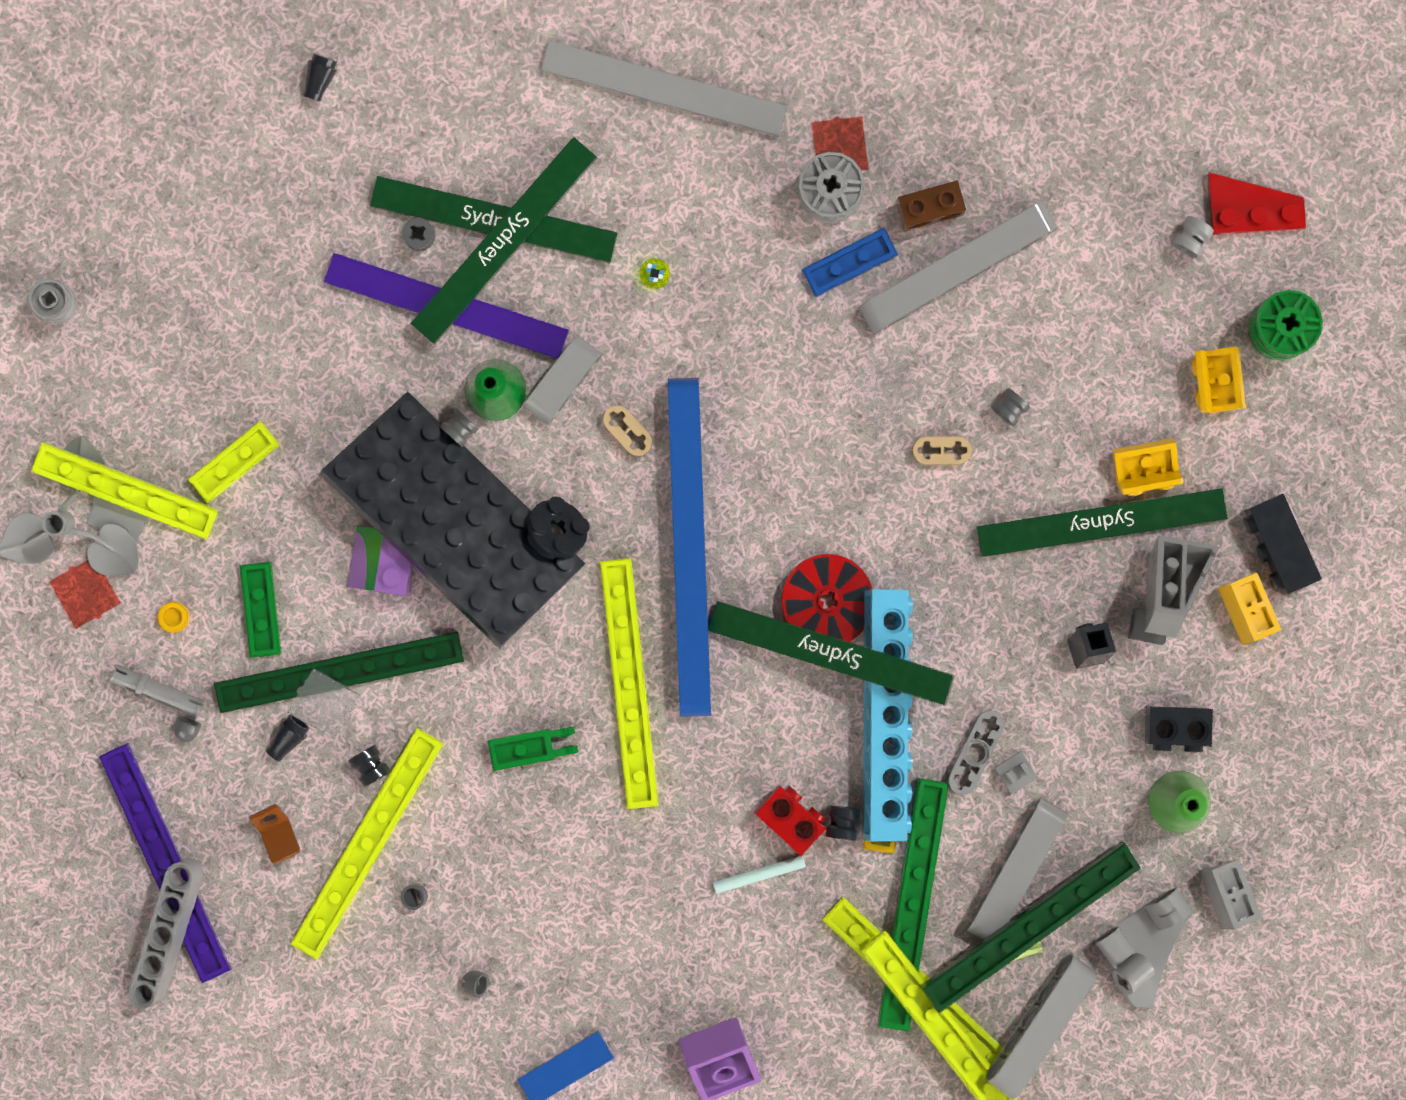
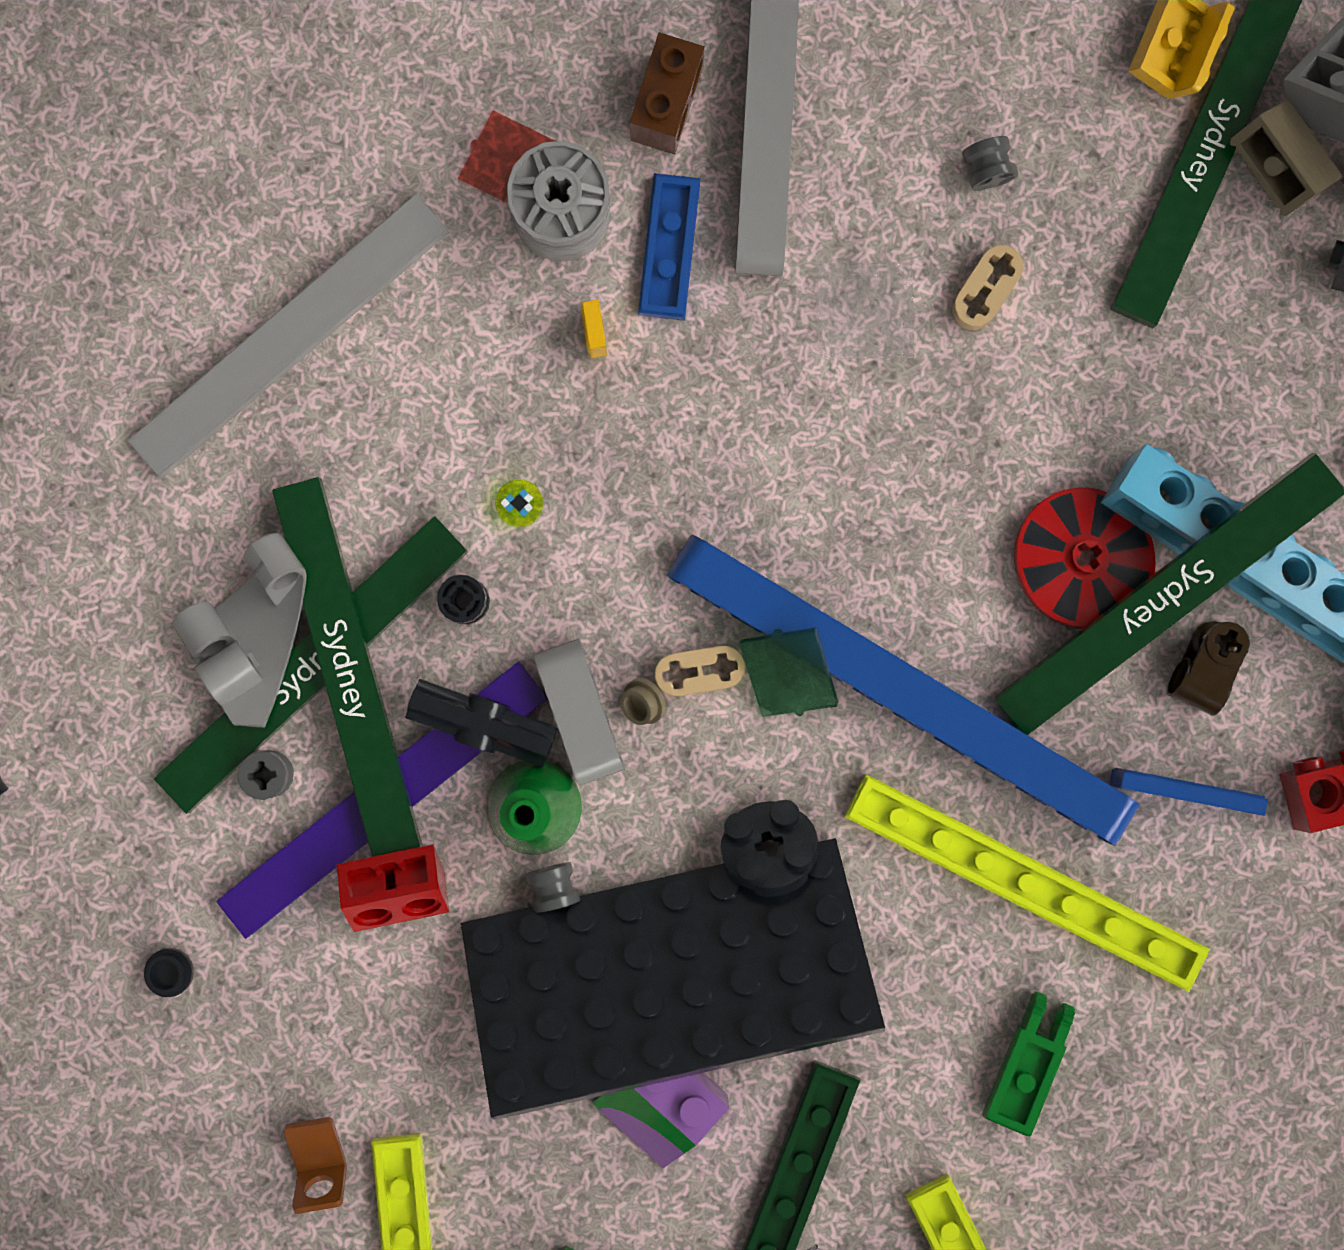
camera: 65 degrees left, 0 degrees up
none -> black plate [144,948,194,997]
none -> light grey panel [172,533,307,727]
none -> dark orange bracket [284,1117,347,1214]
none -> red brick [336,844,450,932]
none -> black piece [405,679,558,768]
none -> black wheel [437,575,490,625]
none -> yellow tile [580,299,608,358]
none -> dark tan plate [620,678,666,725]
none -> clear green piece [739,627,839,717]
none -> blue tile [1109,768,1268,816]
none -> dark brown piece [1167,621,1250,716]
none -> dark tan brick [1230,99,1343,216]

